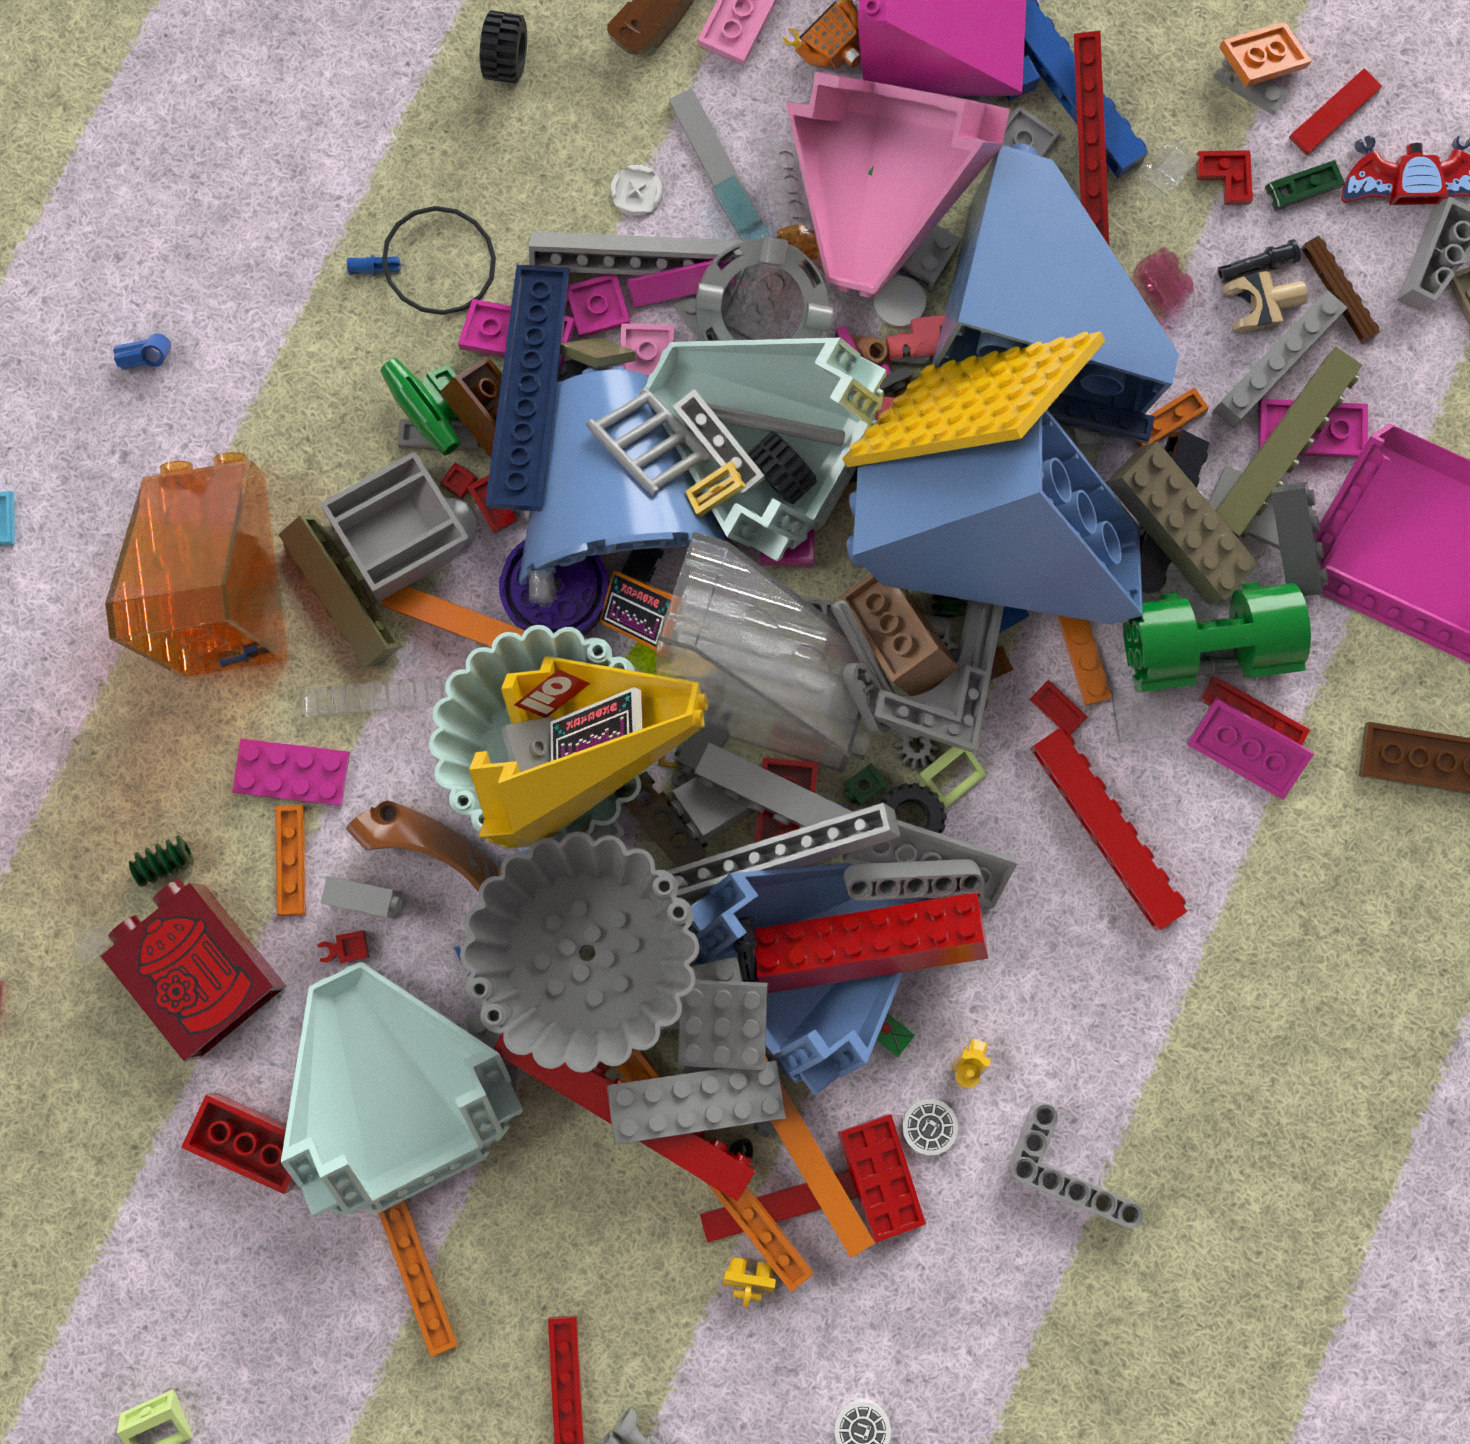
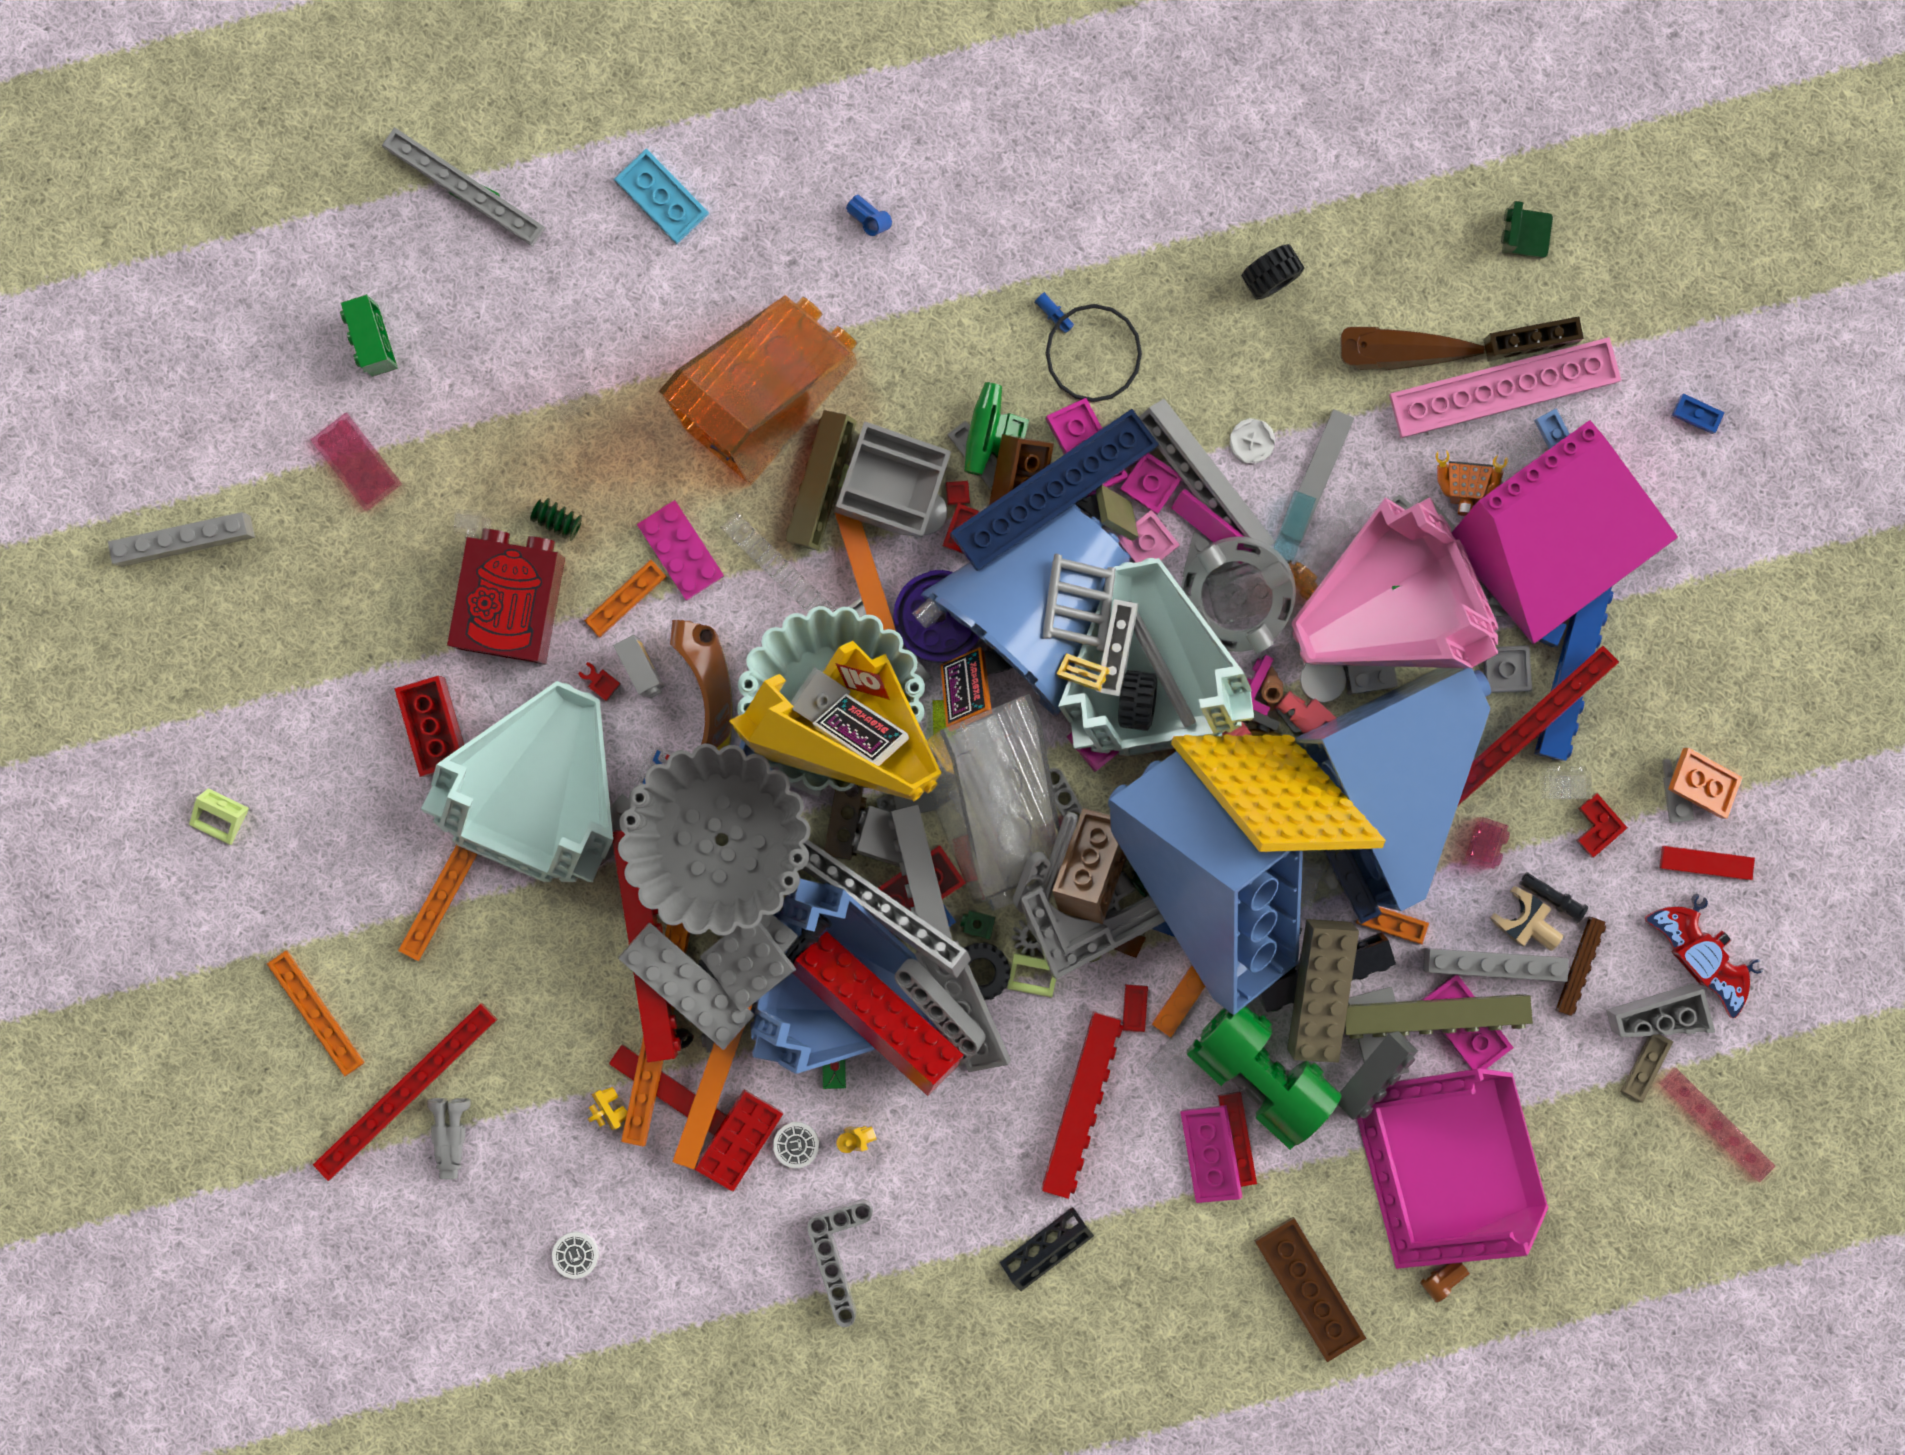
camera: 50 degrees right, 5 degrees up
dark green plate [1265,160,1345,211] -> none
none -> black fence [999,1207,1094,1291]

